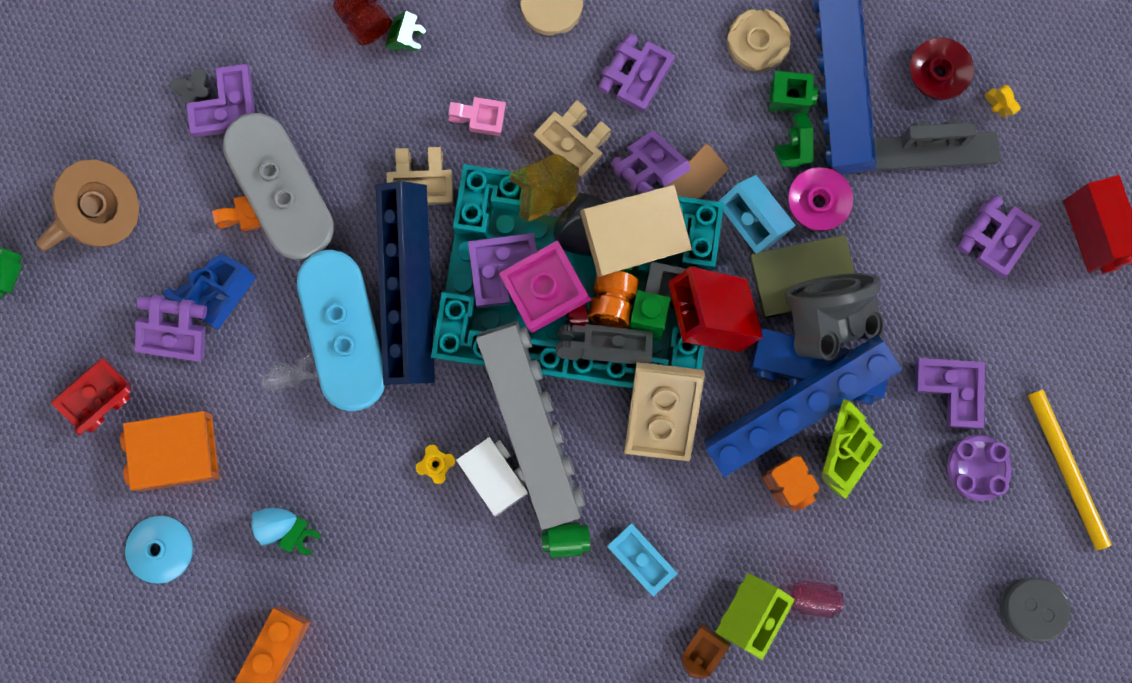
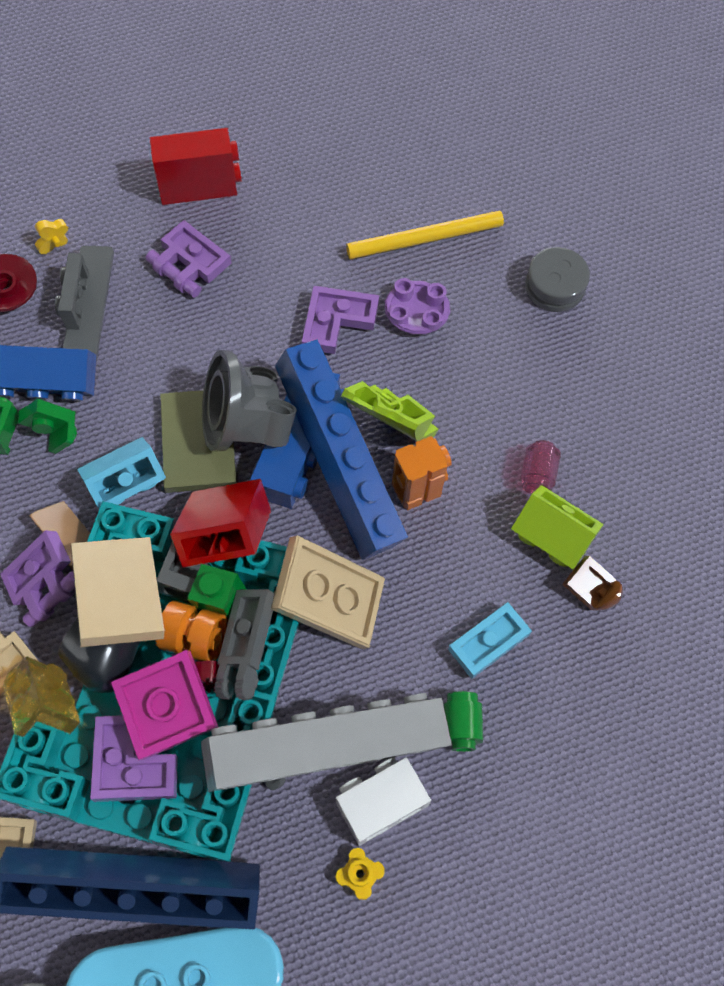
camera: 85 degrees left, 15 degrees down
dark pink dish [788,167,853,231] -> none

